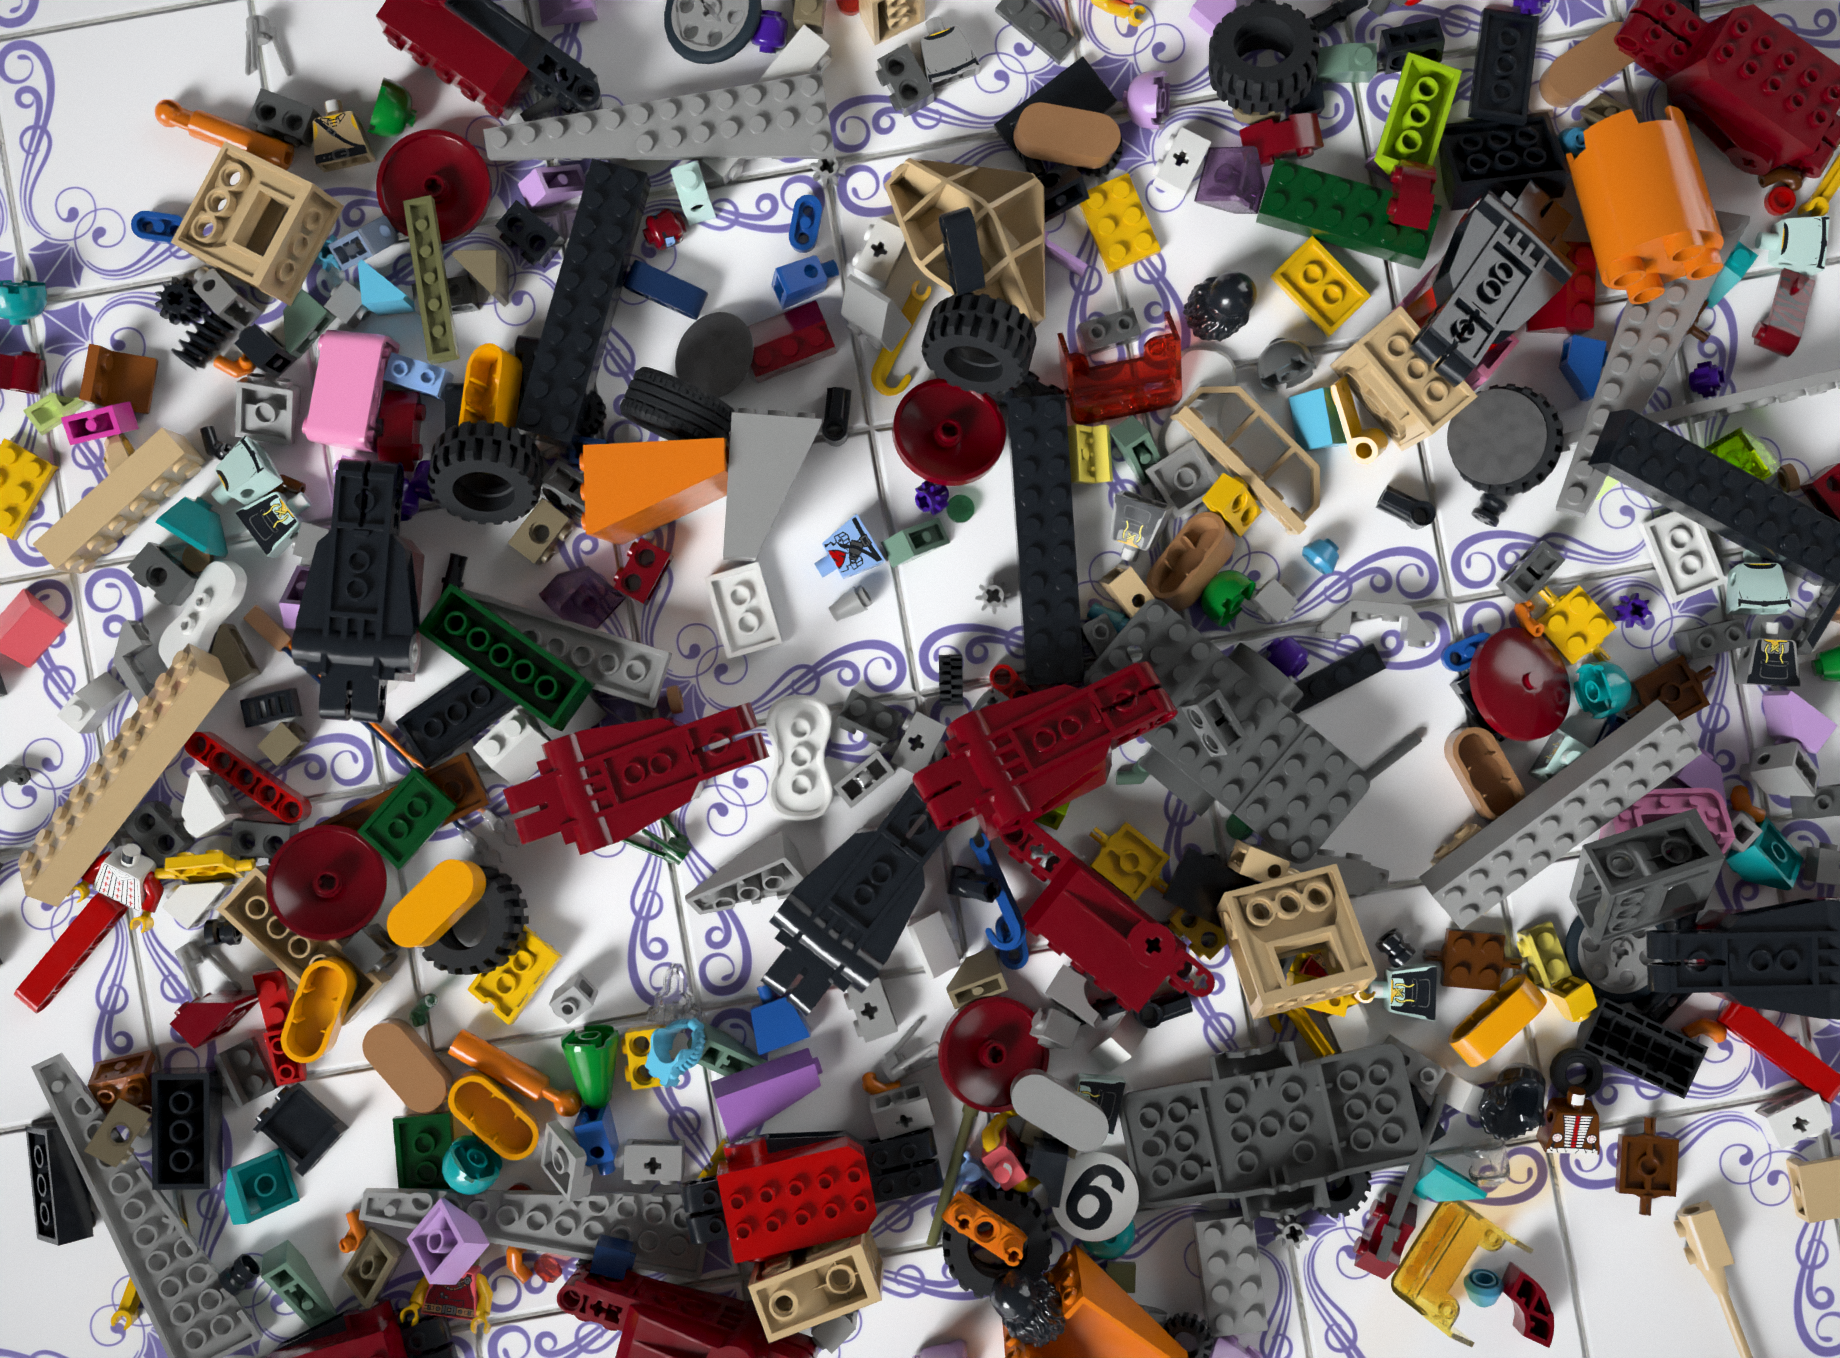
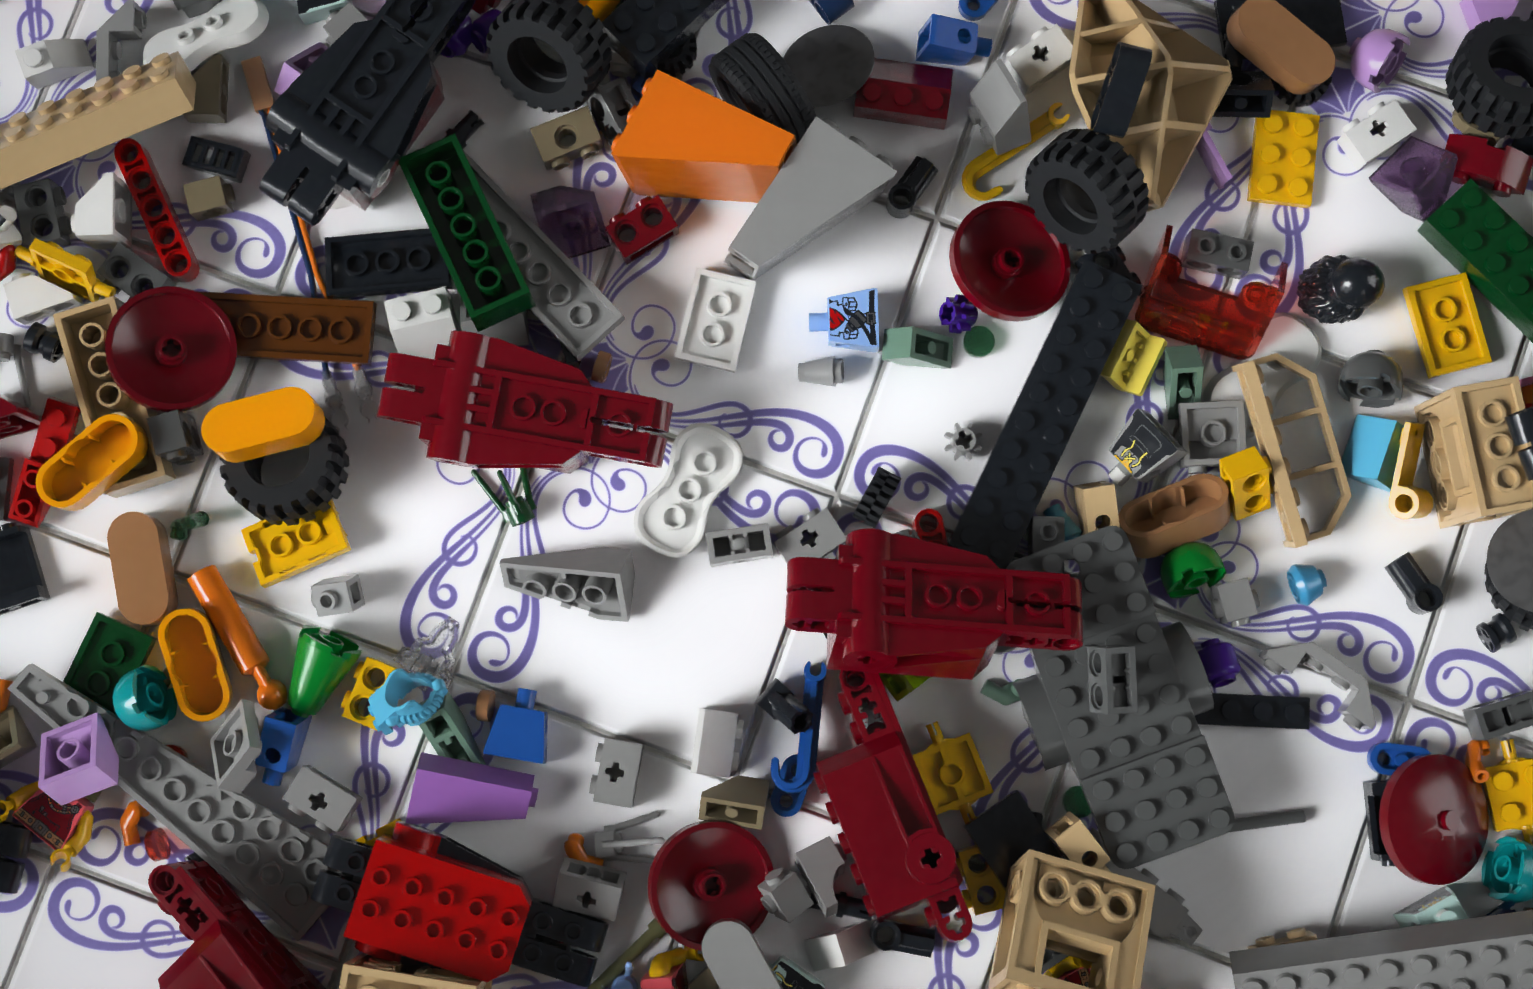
camera: 30 degrees right, 5 degrees down
dark green plate [357,767,459,870] -> none
dark blue brick [590,1234,637,1280] -> none
black piece [760,782,952,1016] -> none
dark grey bracket [836,689,903,747] -> none
medium nougat plant [1444,727,1526,821] -> none
none -> medium nougat tile [475,689,496,722]

